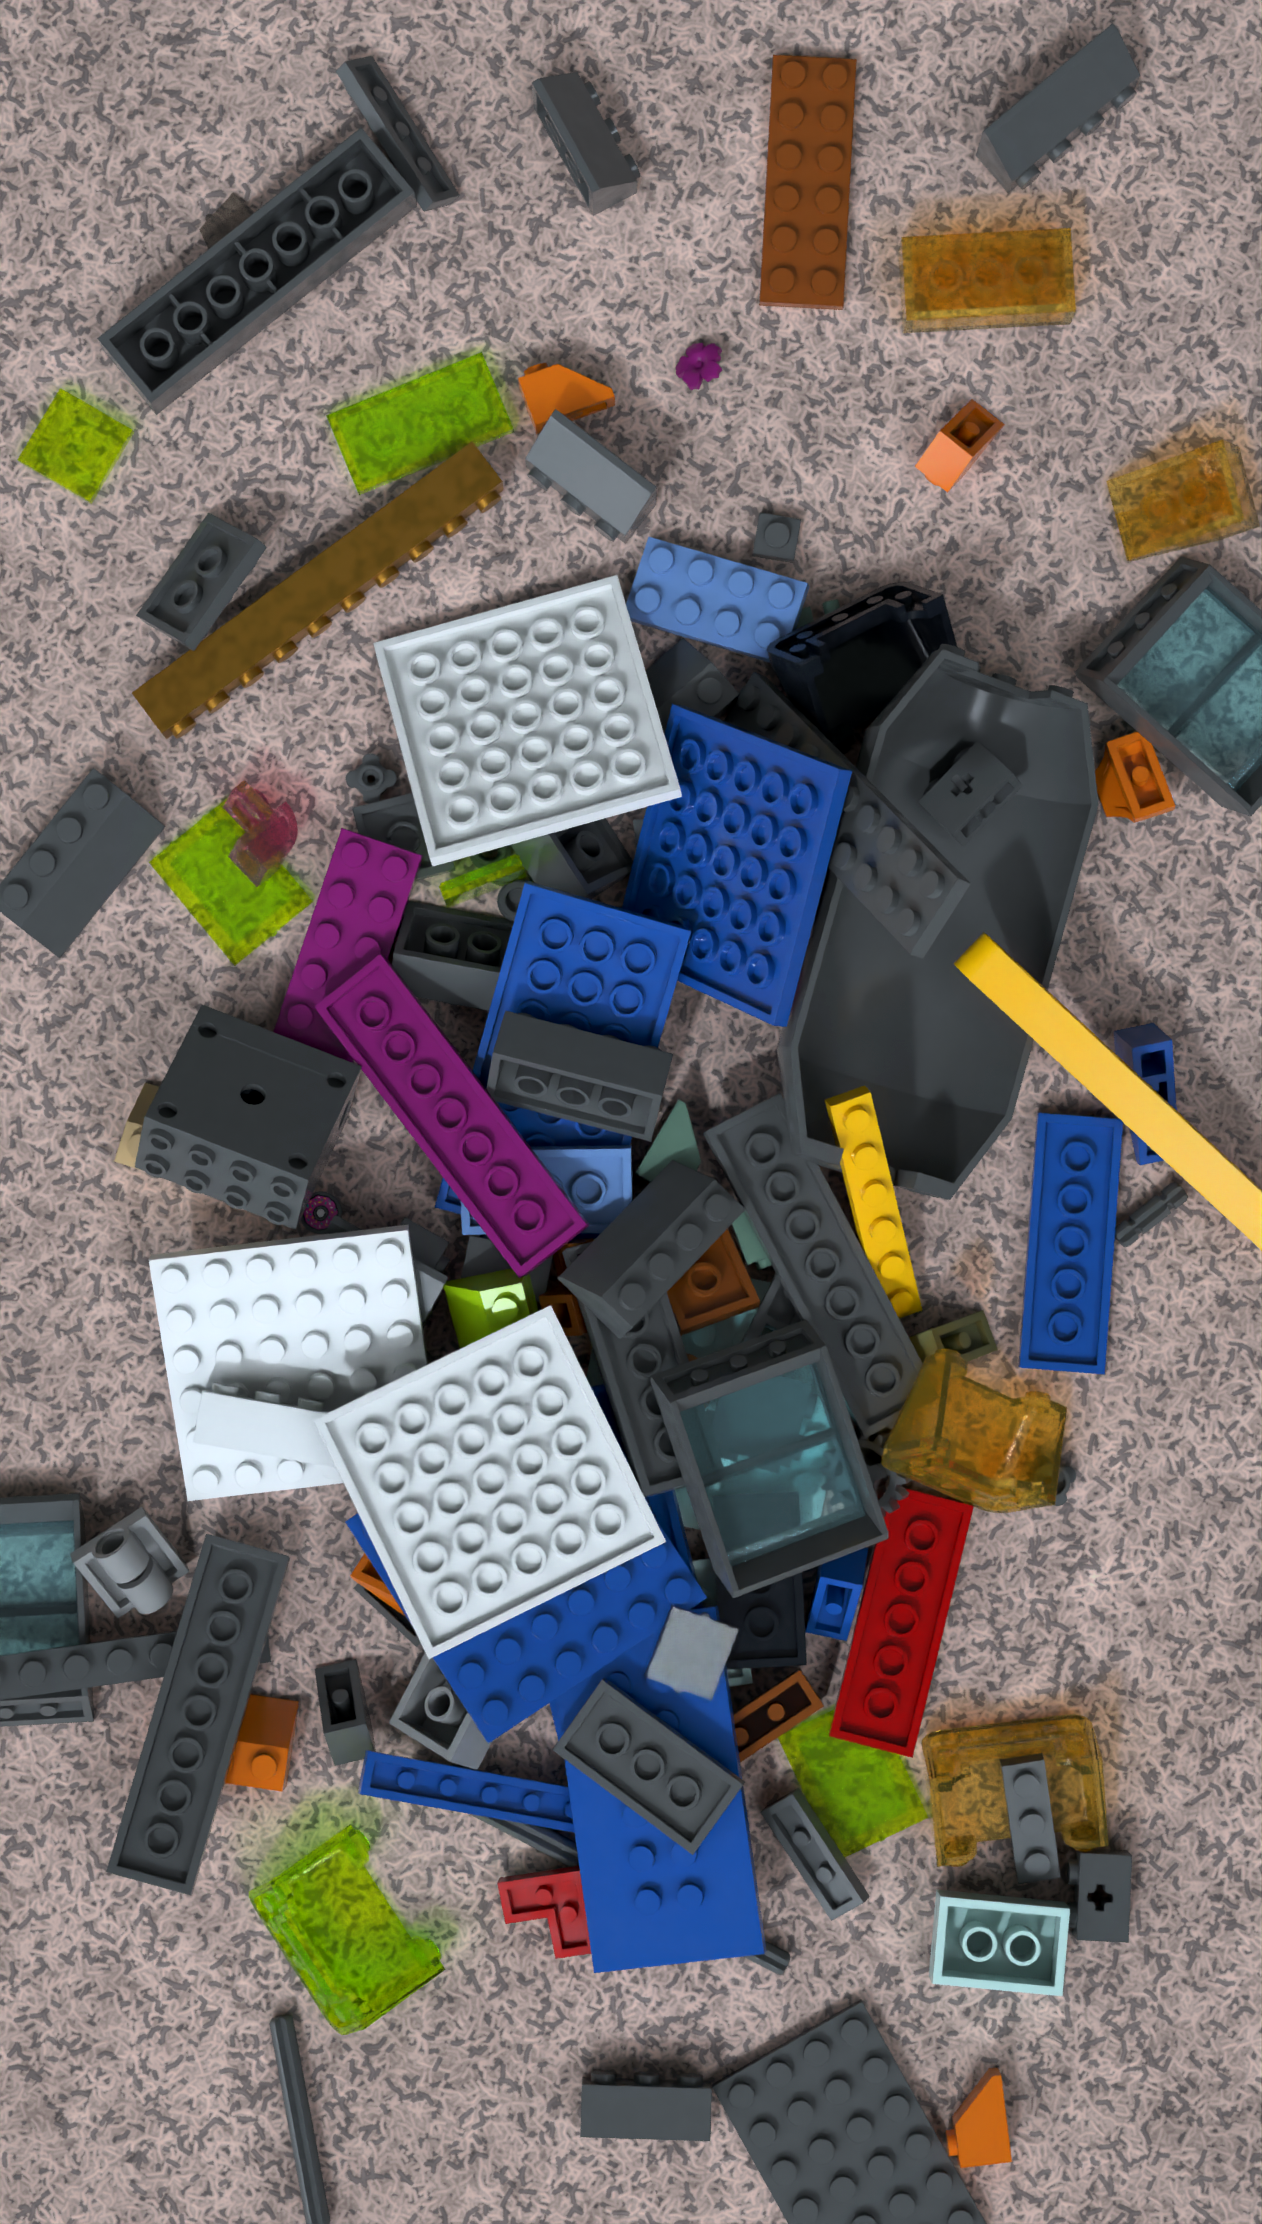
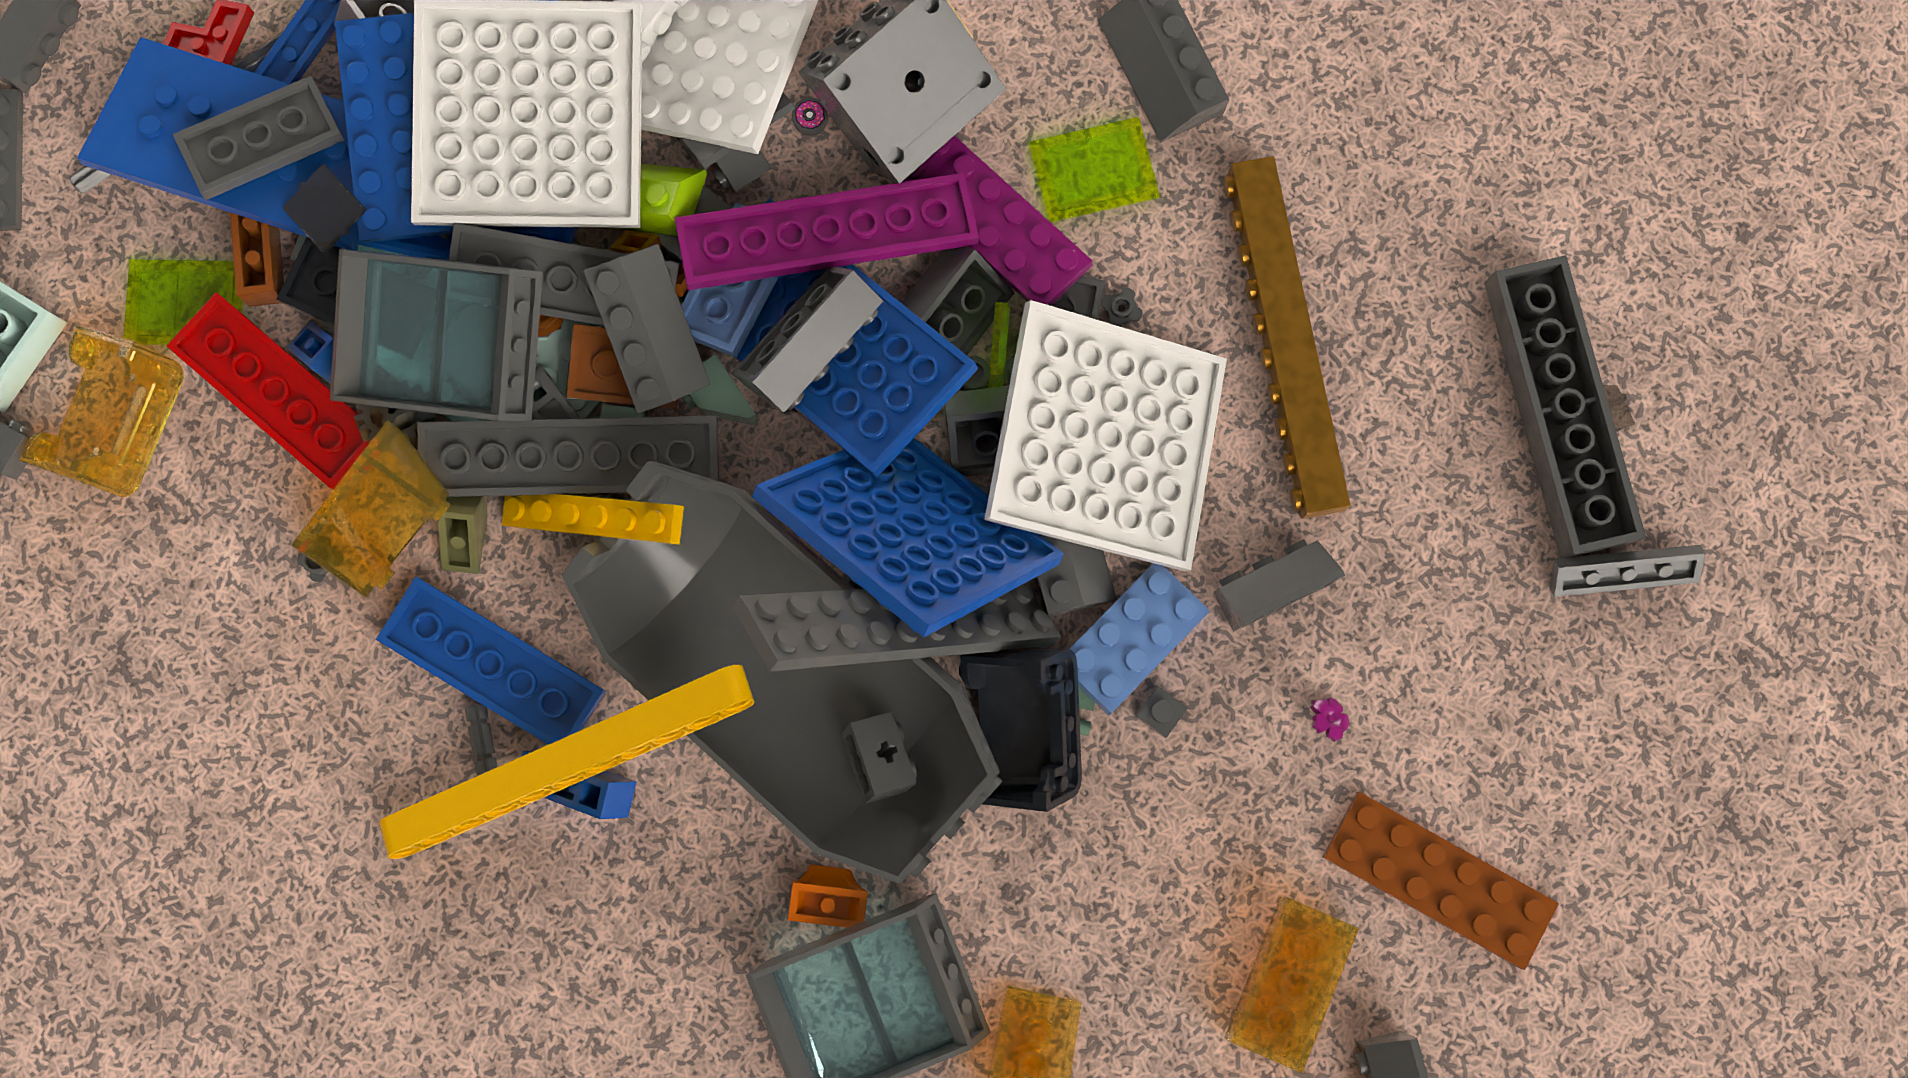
camera: 115 degrees right, 5 degrees down
clear neon green tile [17,388,134,504] -> none
dark grey plate [136,513,267,651] -> none
brick [223,780,298,887] -> none
clear neon green tile [326,352,514,495] -> none
orange slope [518,363,615,434] -> none
dark grey slope [532,72,641,216] -> none
dark grey plate [760,1788,870,1921] -> none
orange slope [915,399,1005,493] -> none
dark grey plate [1000,1753,1061,1884] -> none

